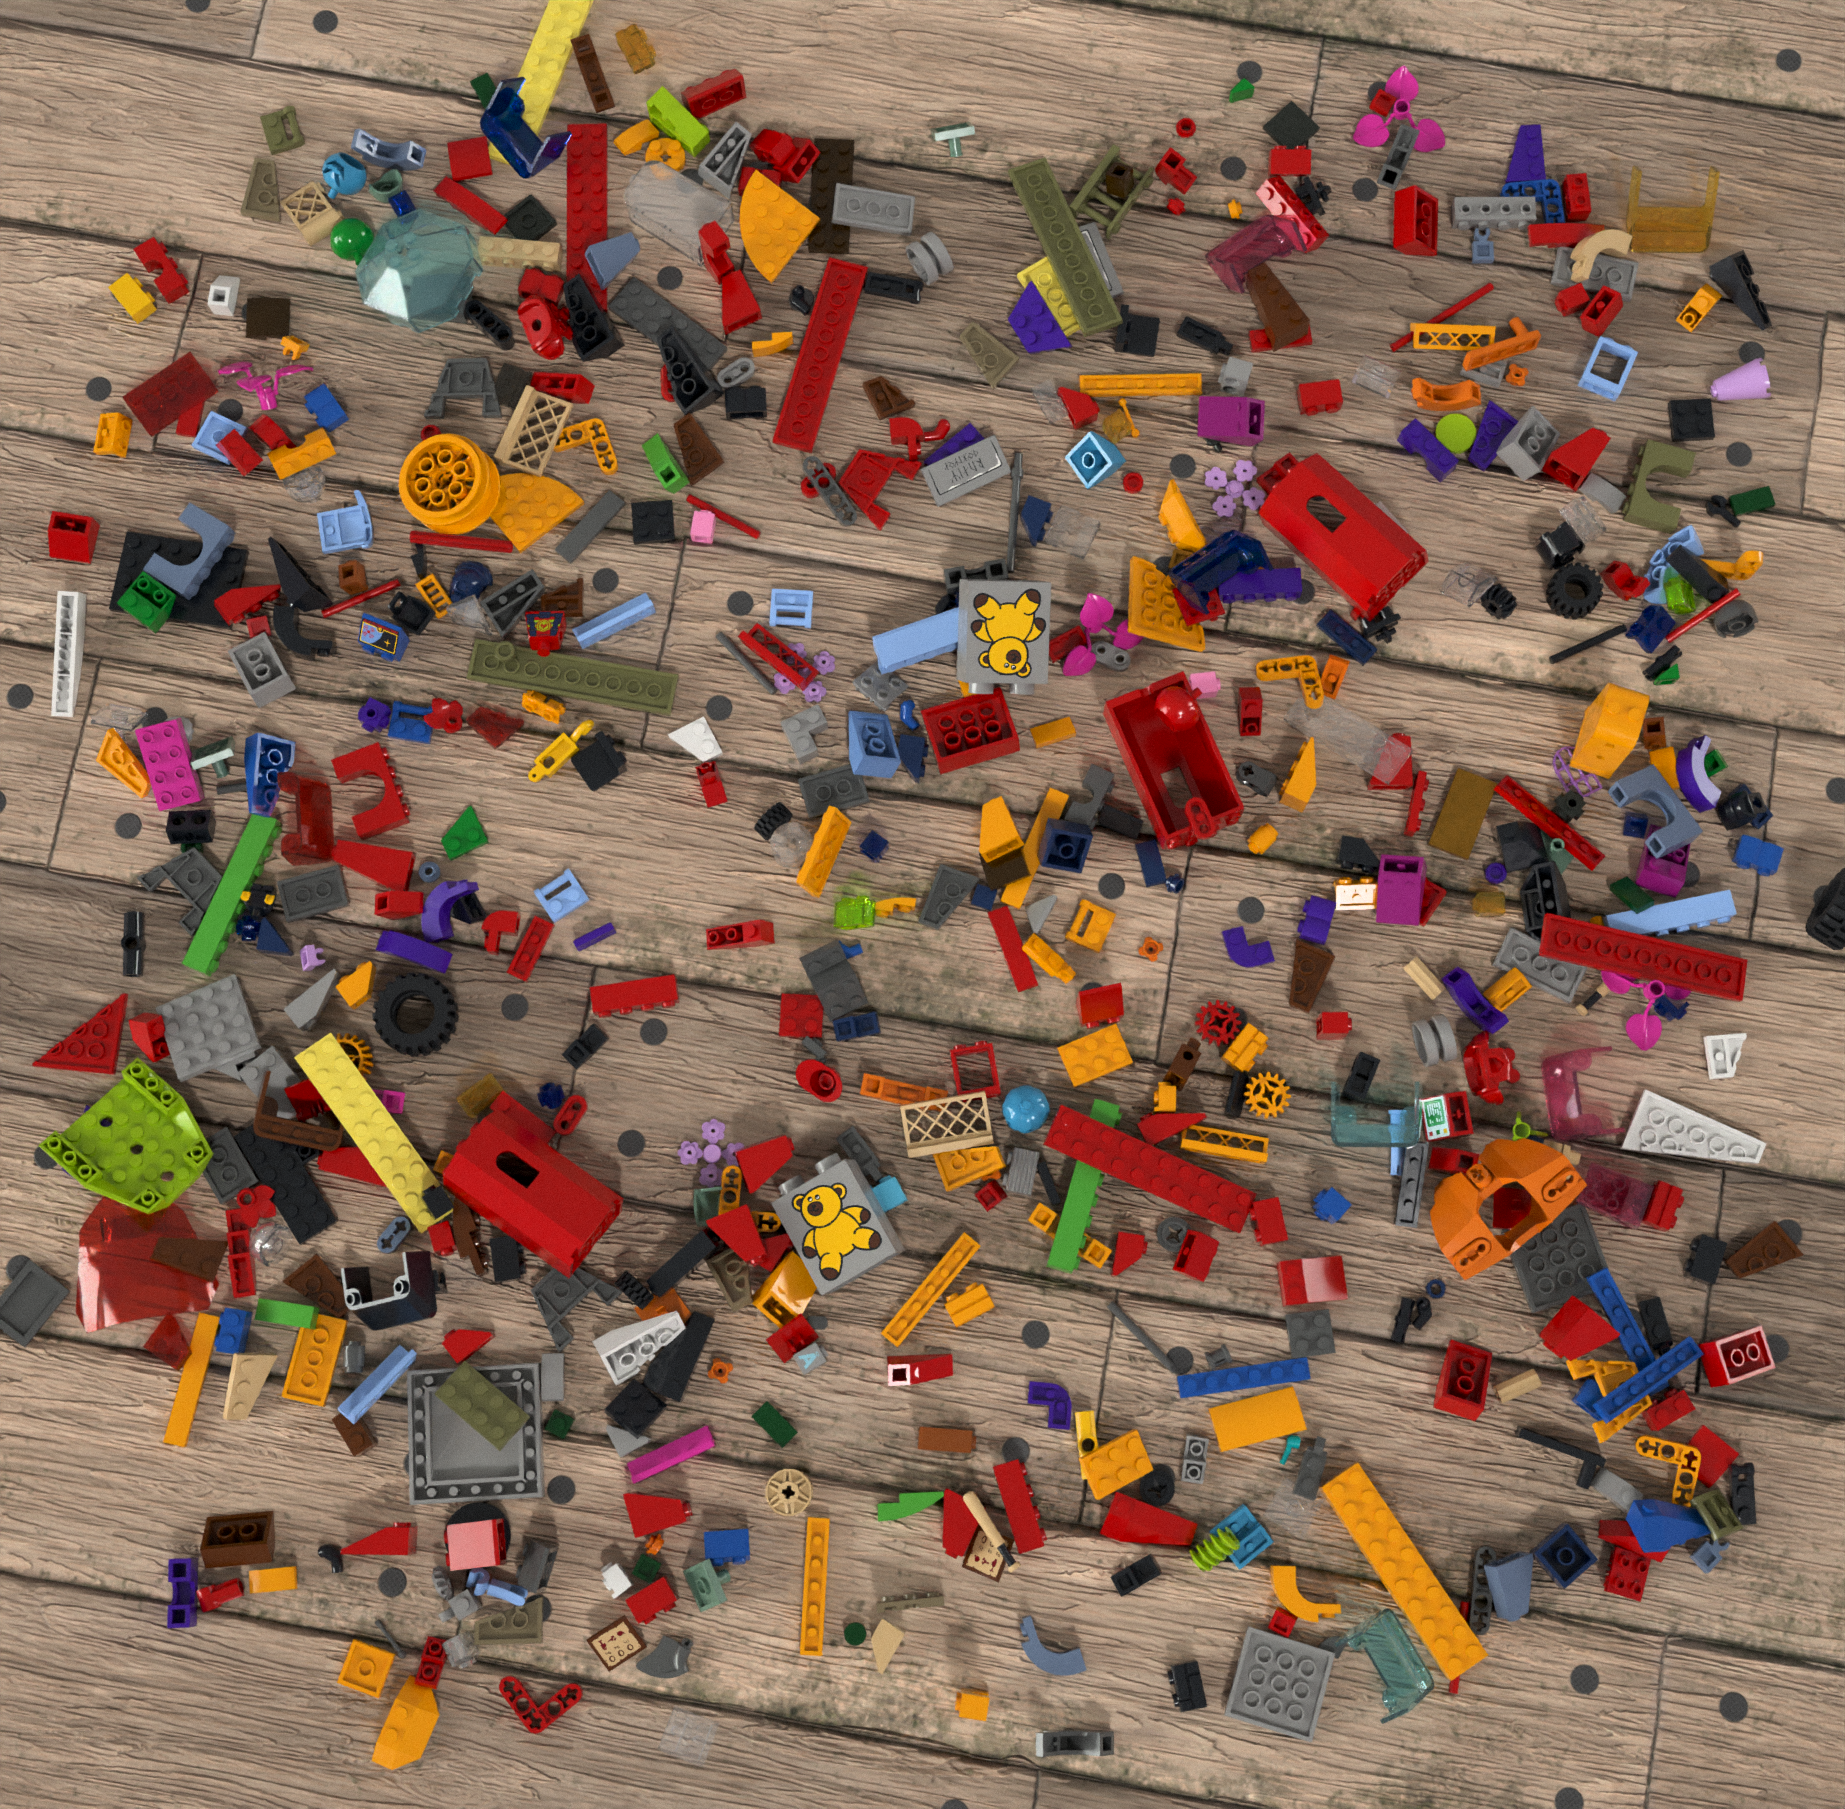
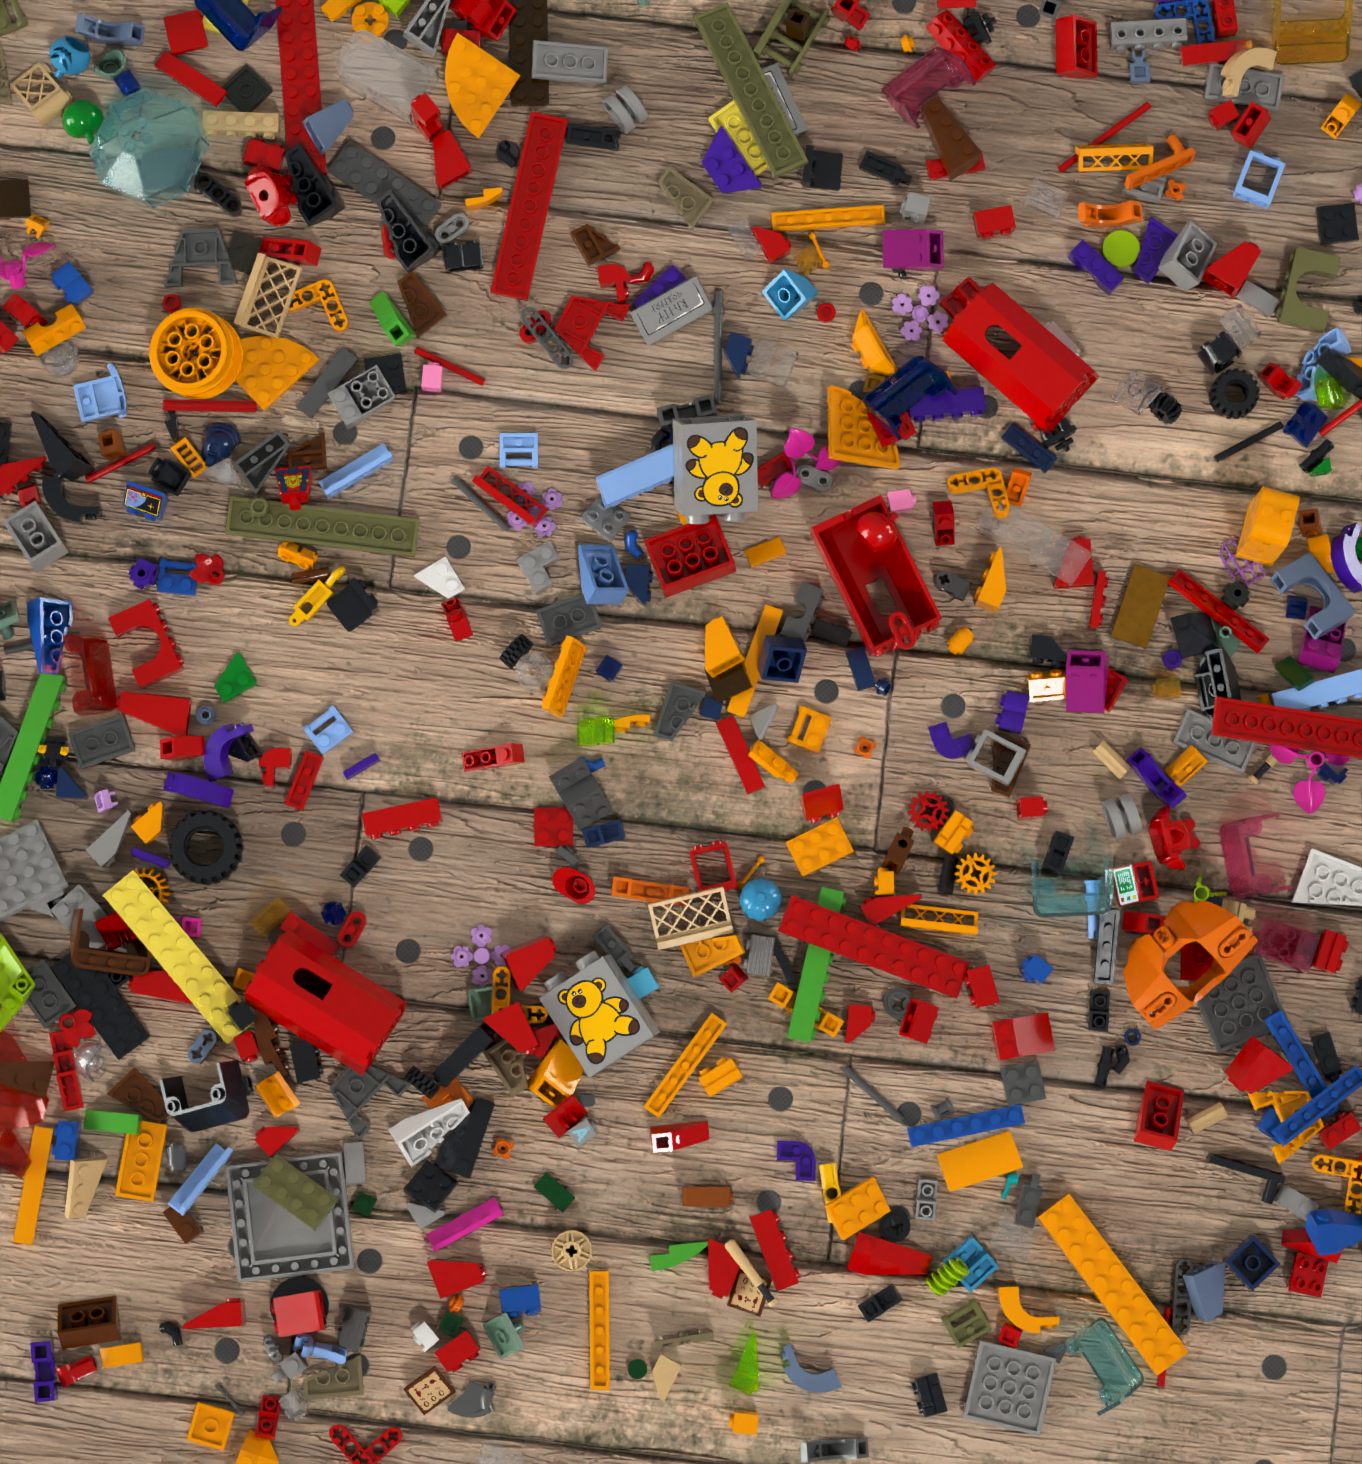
camera: 10 degrees left, 5 degrees up
clear red wing [466,706,524,750] -> none
none -> dark purple tile [131,847,171,869]
none -> light orange bracket [255,1071,300,1118]
none -> reddish brown axle [291,567,330,584]
none -> light grey slope [327,365,396,430]
none -> clear neon green slope [729,1331,760,1396]
none -> light orange hinge [737,856,765,890]
none -> olive plate [940,1298,992,1349]
none -> light grey window [966,729,1026,787]
none -> black slope [1088,989,1110,1031]

